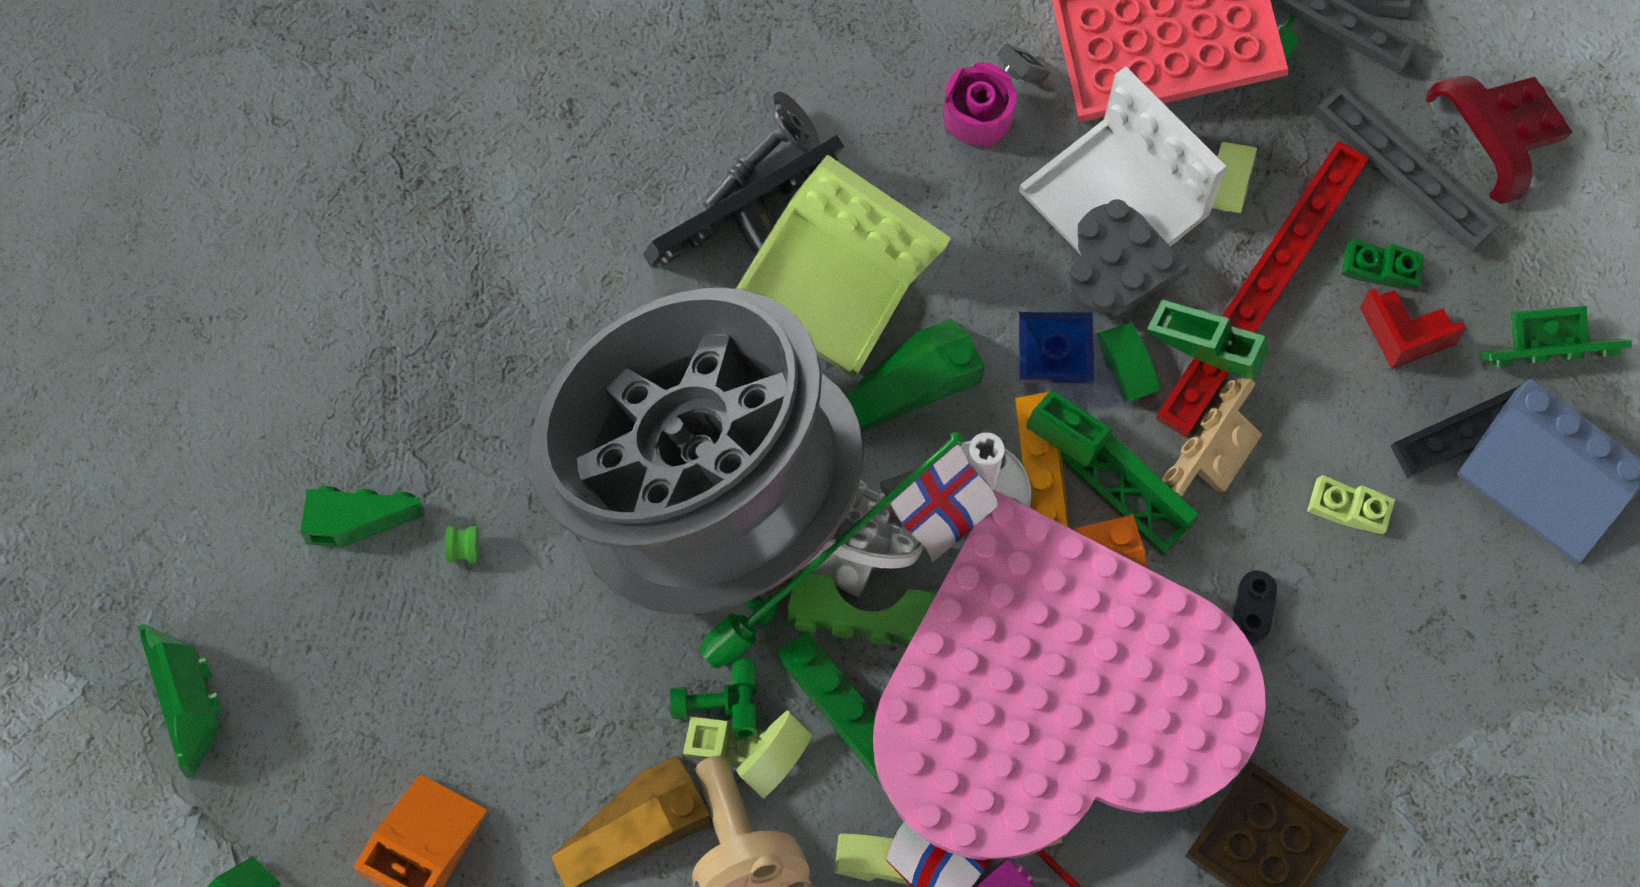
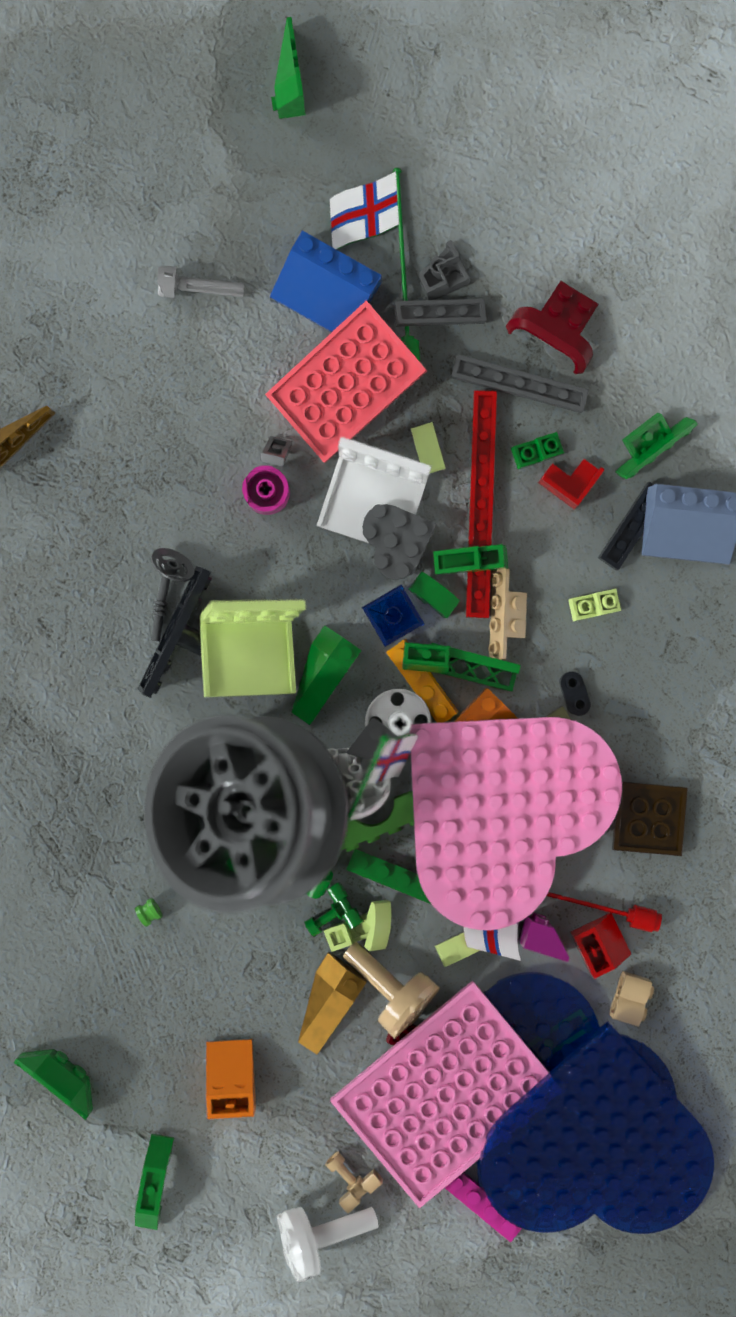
camera: 30 degrees left, 20 degrees up
green slope [300,486,424,547] -> none

